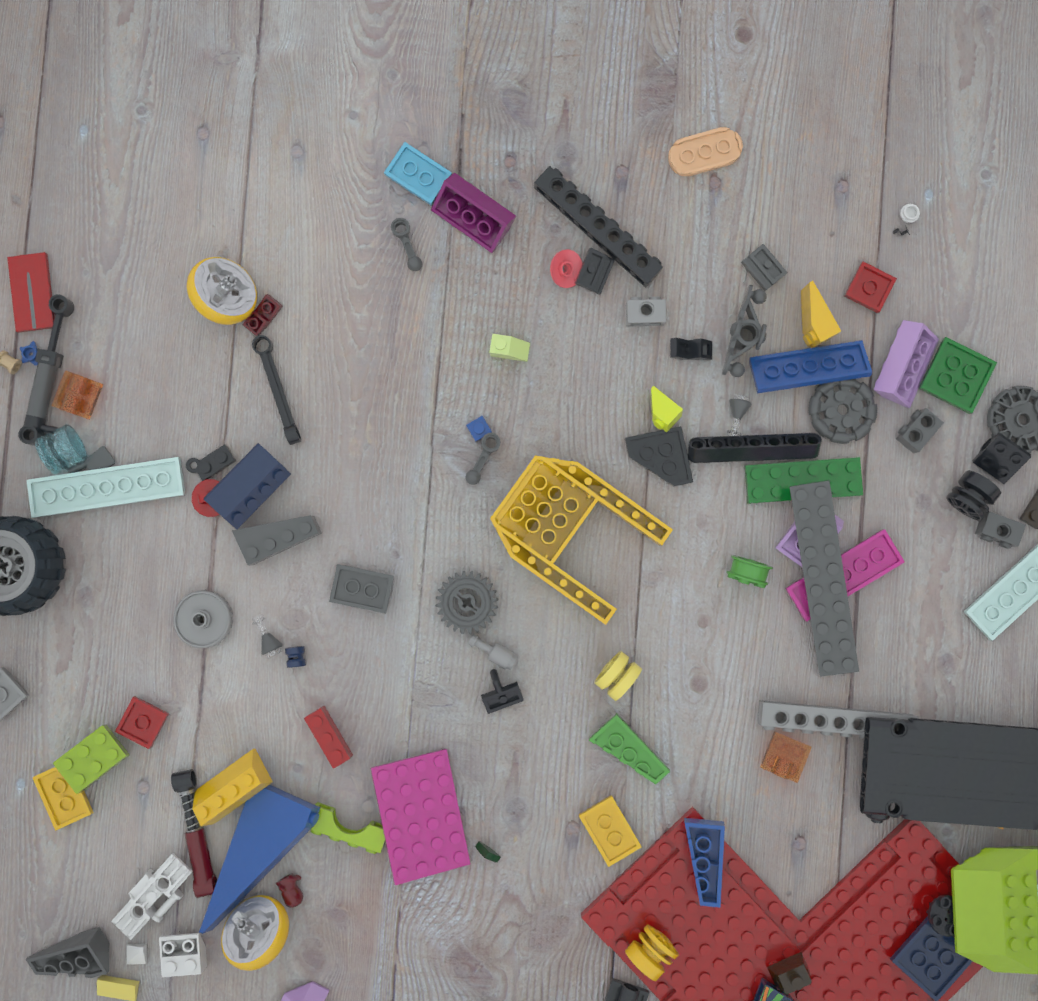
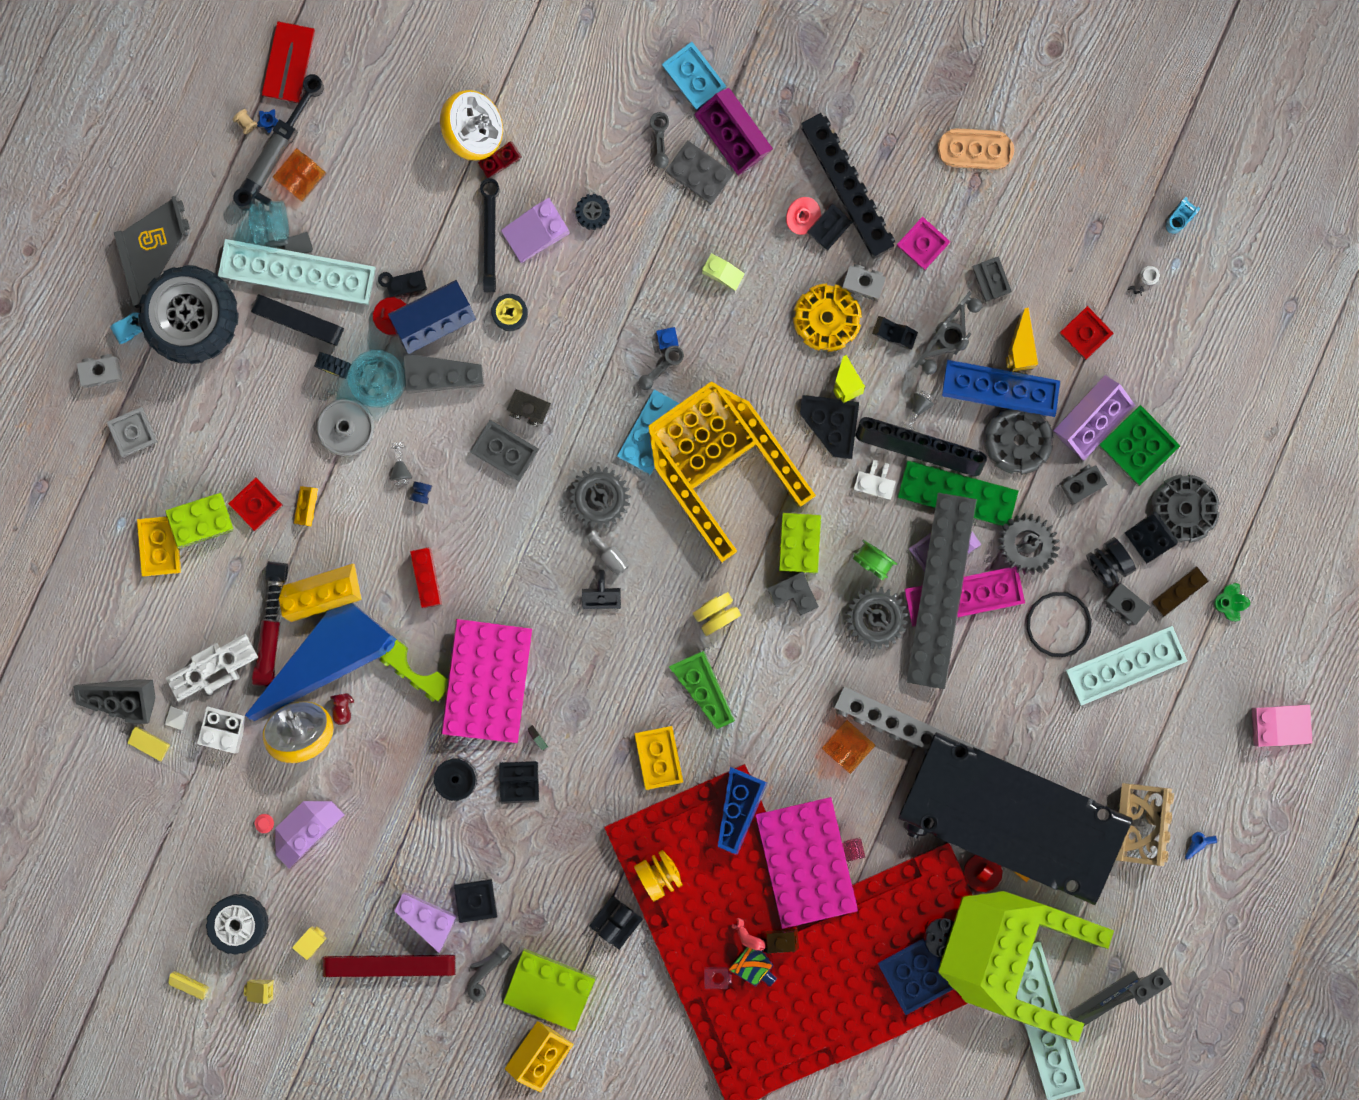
camera: 20 degrees right, 0 degrees up
none -> black beam [251,294,344,346]
none -> yellow plate [294,486,318,526]
none -> black wheel [314,352,352,379]
none -> clear light blue wheel [348,350,406,408]
none -> black wheel [434,758,478,801]
none -> wheel [491,294,528,331]
none -> black slope [499,761,539,804]
none -> lavender slope [501,198,570,263]
none -> clear smoke brick [507,389,552,427]
none -> black wheel [575,194,610,230]
none -> medium azure plate [617,390,680,475]
none -> flat silver plate [665,141,734,205]
none -> coral arm [731,918,766,951]
none -> dark pink plate [756,797,858,929]
none -> dark grey brick [767,572,819,616]
none -> lime brick [779,513,821,574]
none -> yellow plate [793,283,862,352]
none -> clear pink brick [842,837,865,862]
none -> dark grey gear [845,586,908,649]
none -> white hinge [854,460,896,500]
none -> dark pink plate [896,216,951,271]
none -> red tile [964,855,1003,892]
none -> dark grey gear [997,513,1060,575]
none -> black piece [1026,592,1092,657]
none -> medium azure piece [1165,197,1201,234]

